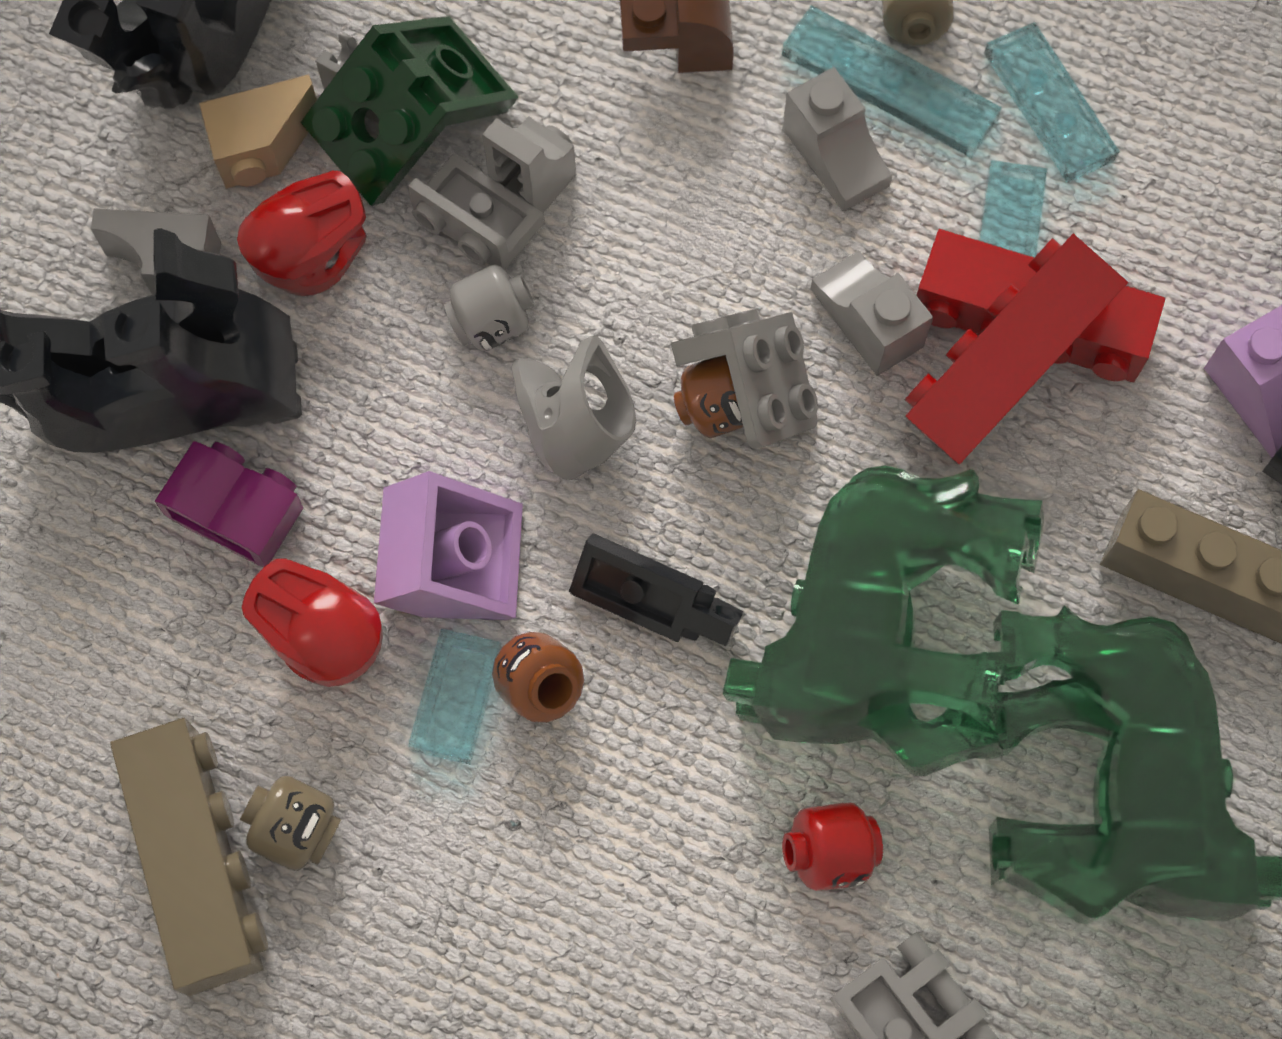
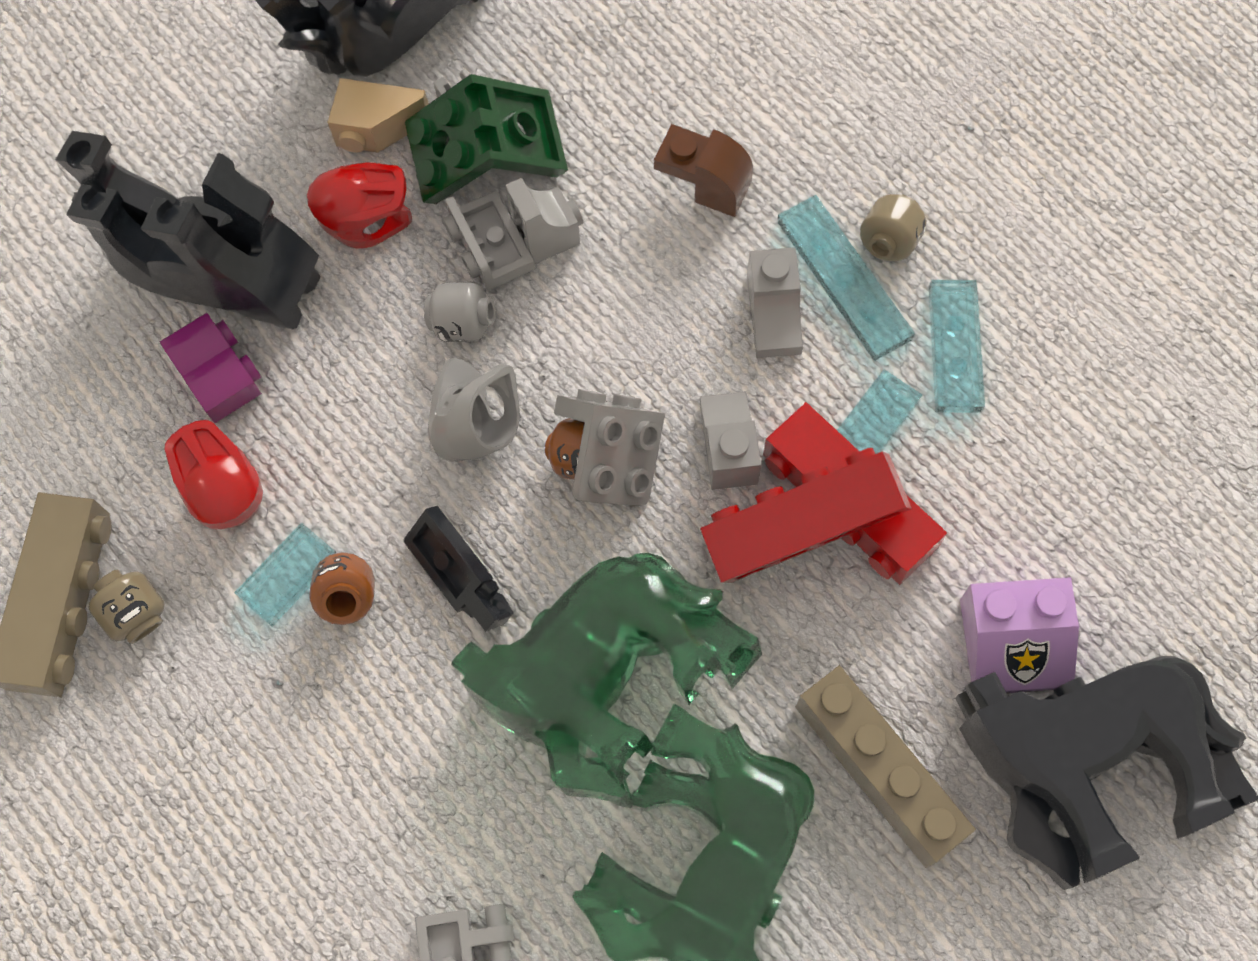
camera: 30 degrees right, 0 degrees up
light grey arch [90,208,221,295] -> none
lavender slope [374,471,523,620] -> none
red head [782,803,883,891] -> none

